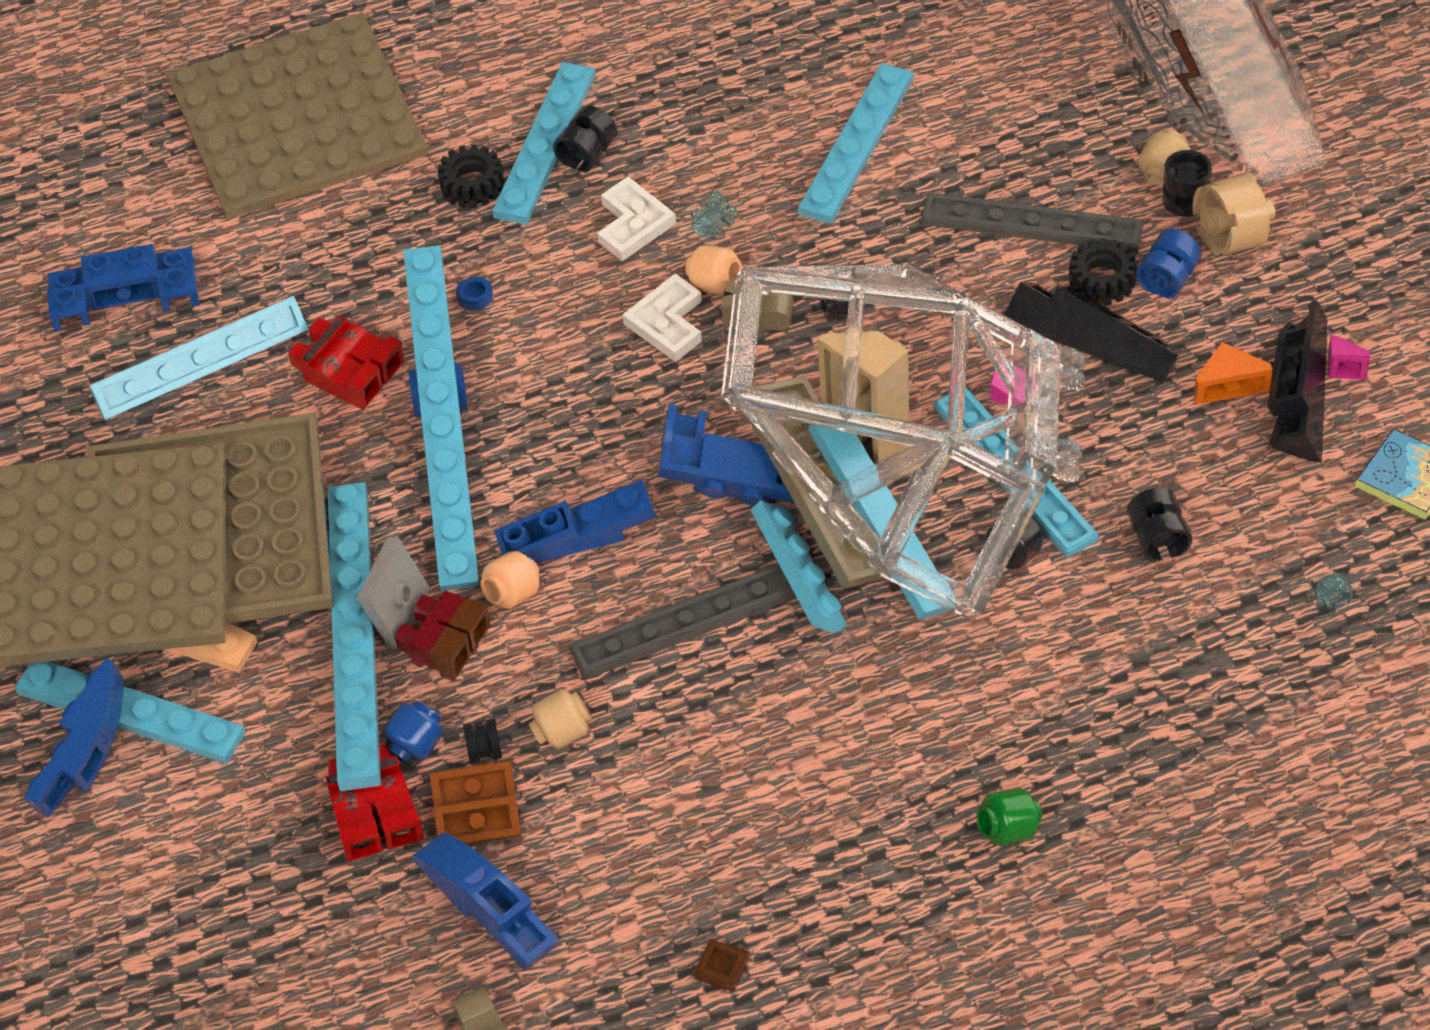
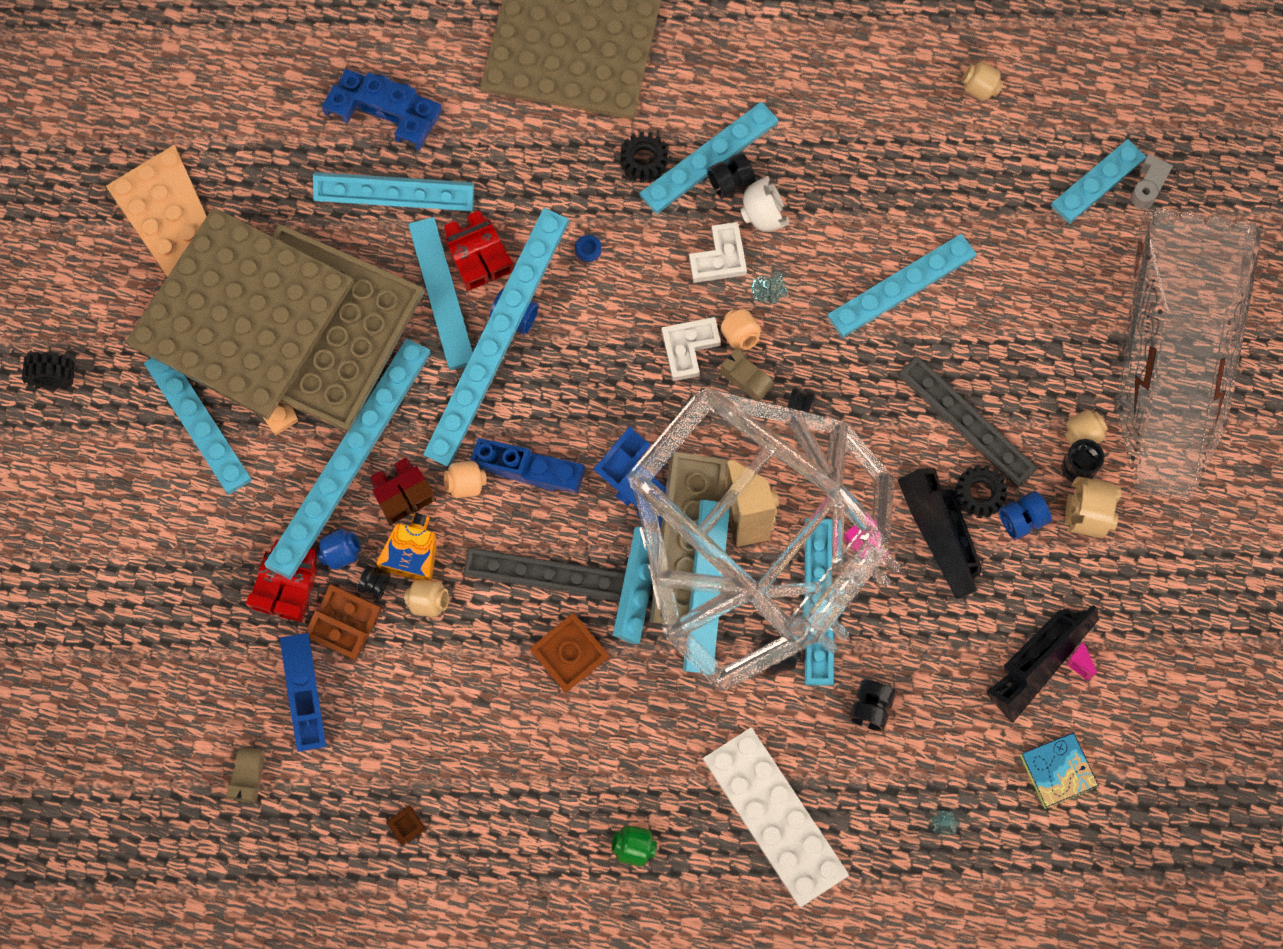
camera: 30 degrees right, 20 degrees up
blue slope [24,658,124,818] -> none
light grey plate [357,537,431,649] -> none
orange slope [1194,342,1272,405] -> none
none -> torso [377,513,437,580]
none -> medium azure tile [408,217,473,371]
none -> dark orange plate [529,612,610,693]
none -> white plate [703,727,849,908]
none -> white cylinder [740,176,789,232]

